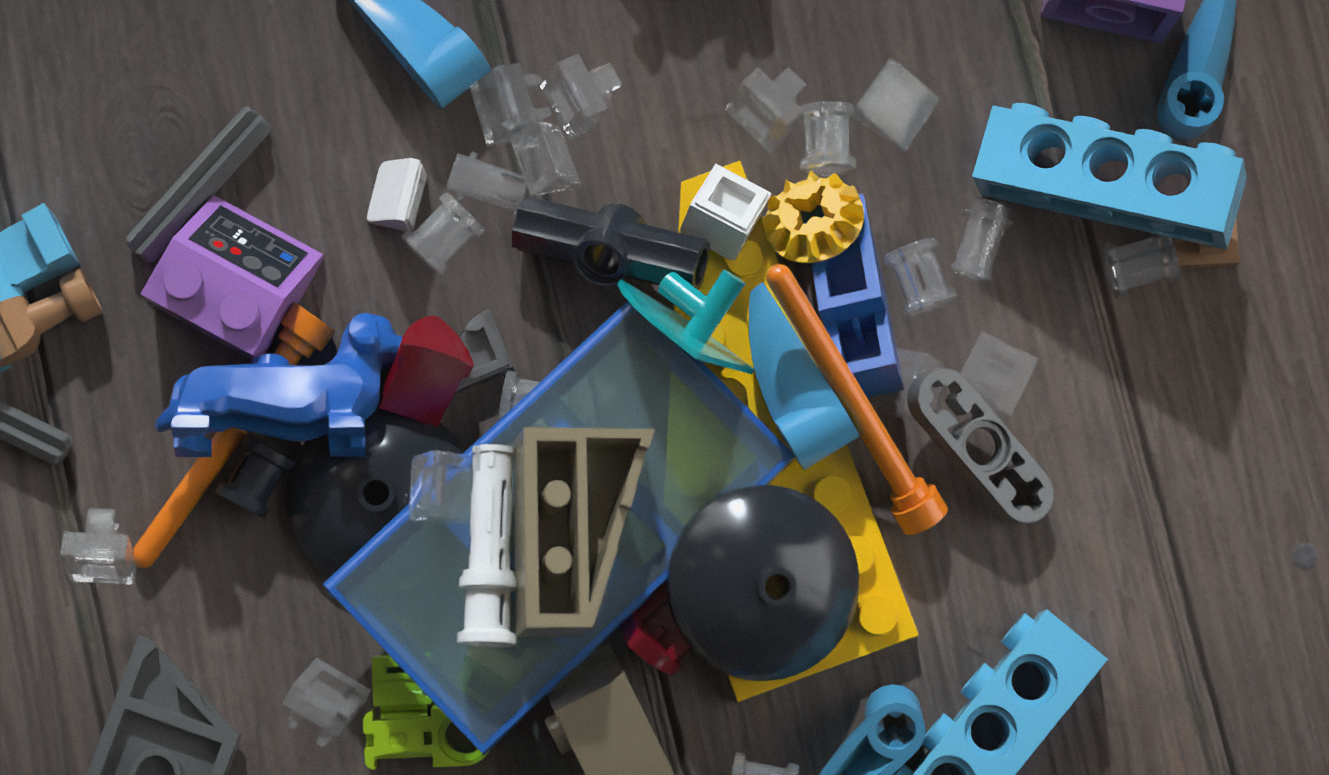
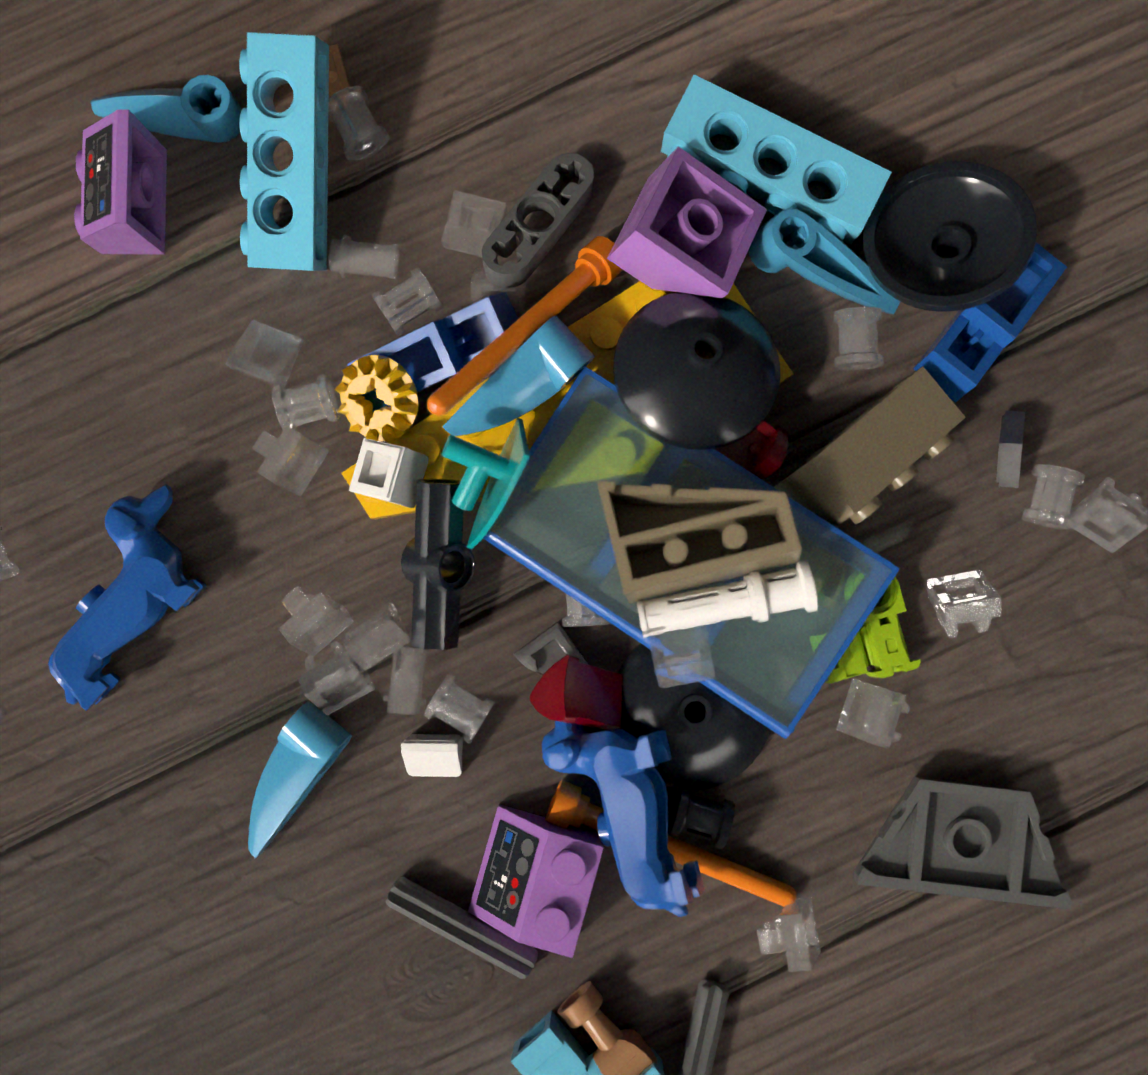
camera: 95 degrees left, 5 degrees up
none -> medium lavender slope [607,146,767,298]

